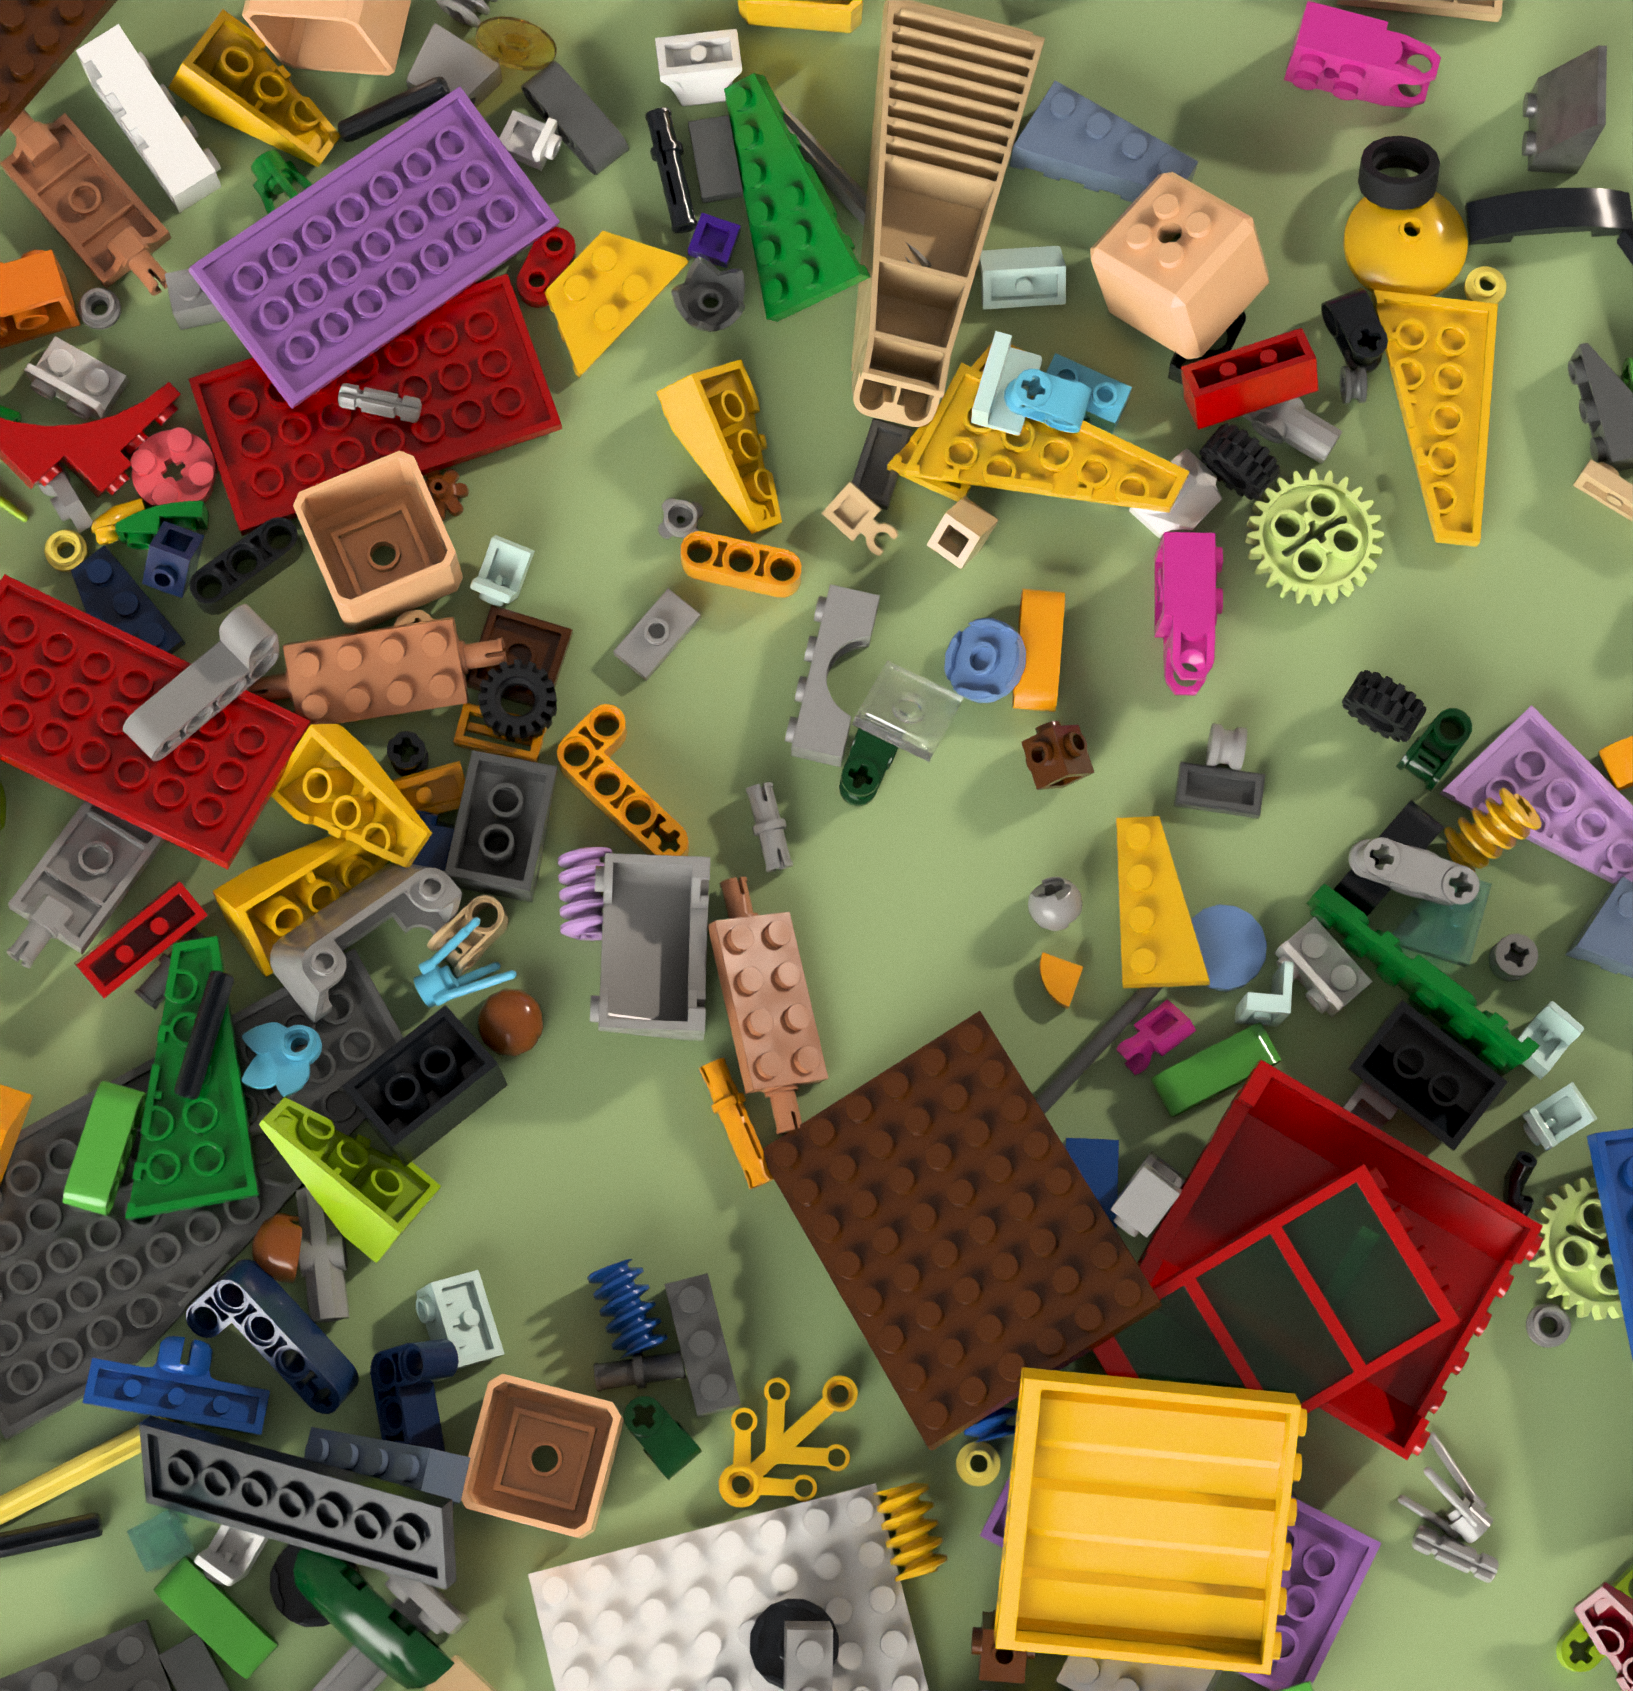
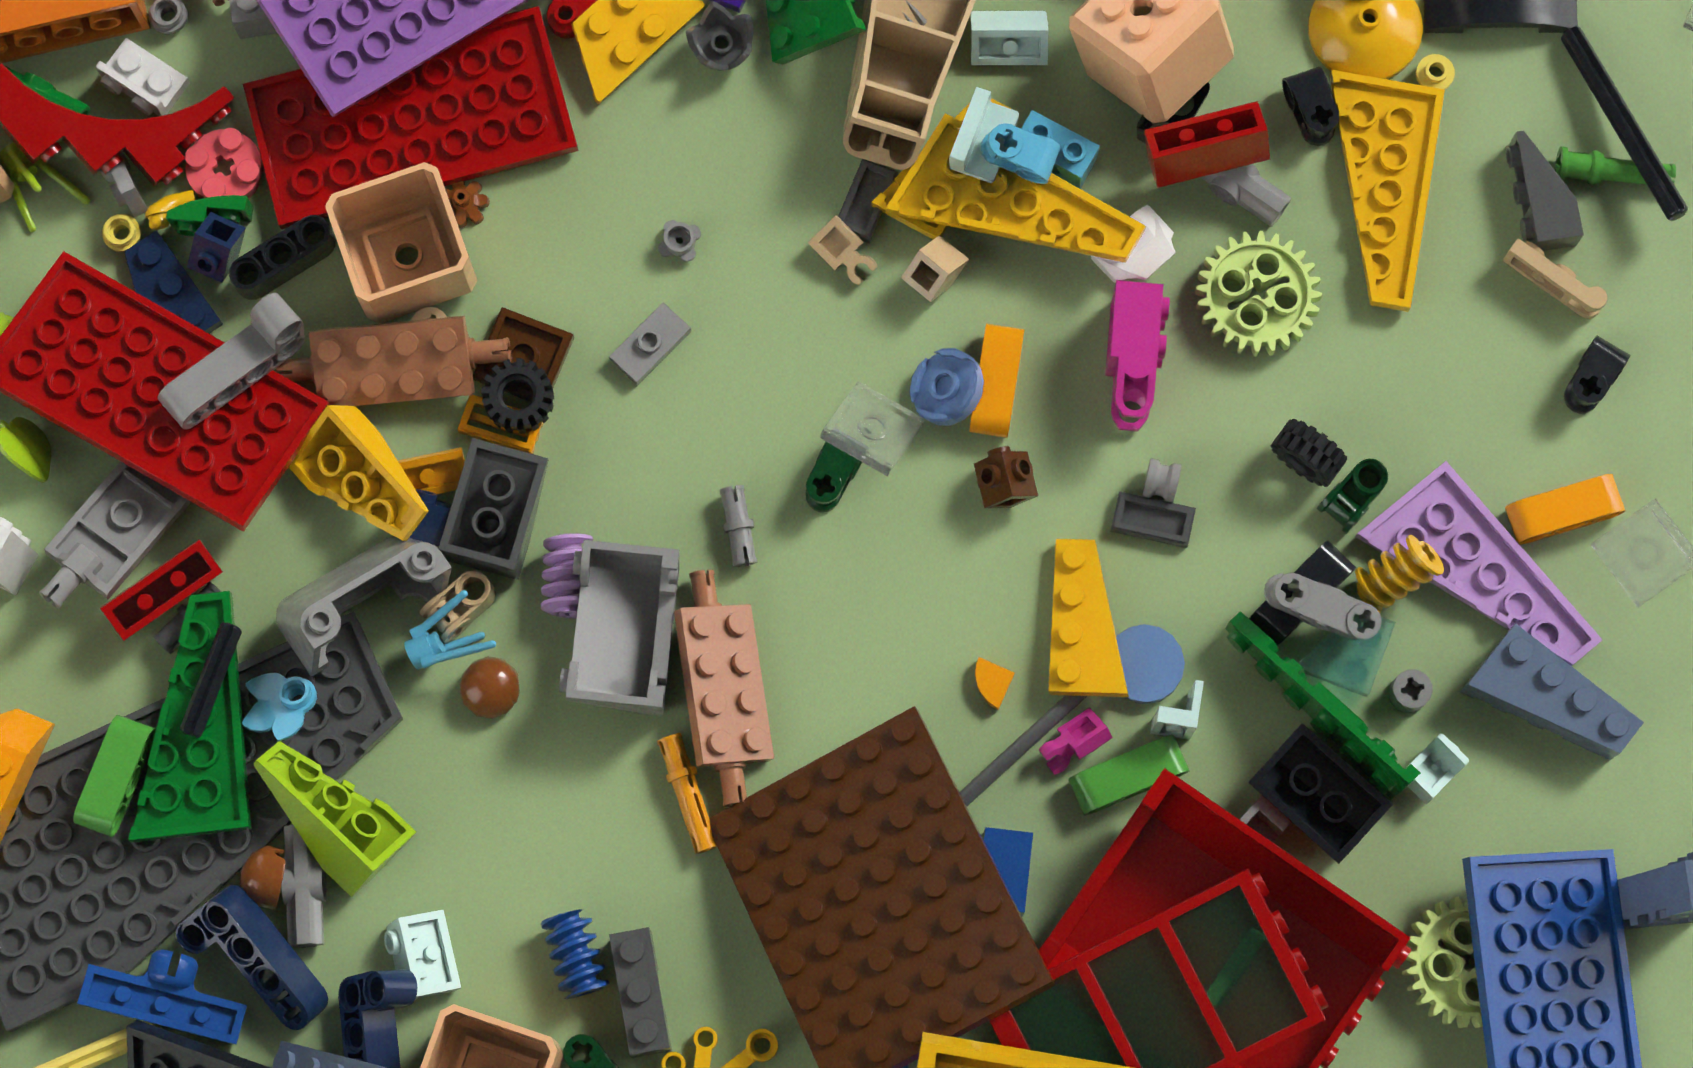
camera: 10 degrees right, 0 degrees up
yellow wedge [212,835,389,977] -> none
light grey axle [338,383,422,423] -> none
black slope [341,1005,508,1167] -> none
black bush [387,731,429,777] -> none
light aqua bracket [470,535,535,606] -> none
light orange beam [557,704,689,856] -> none
dark grey pin [593,1350,686,1392] -> none
yellow wedge [656,359,782,534] -> none
light orange beam [681,531,802,598] -> none
light grey arch [785,584,880,767] -> none
light grey piece [1028,877,1083,931] -> none
light grey arch [1111,1151,1186,1237] -> none
black tyre [1199,423,1280,500] -> none
white bracket [1274,917,1373,1017] -> none
dark grey bush [1340,365,1367,404] -> none
black arm [1503,1151,1537,1216] -> none
light aqua bracket [1522,1082,1597,1151] -> none
light grey plate [1526,1303,1571,1348] -> none

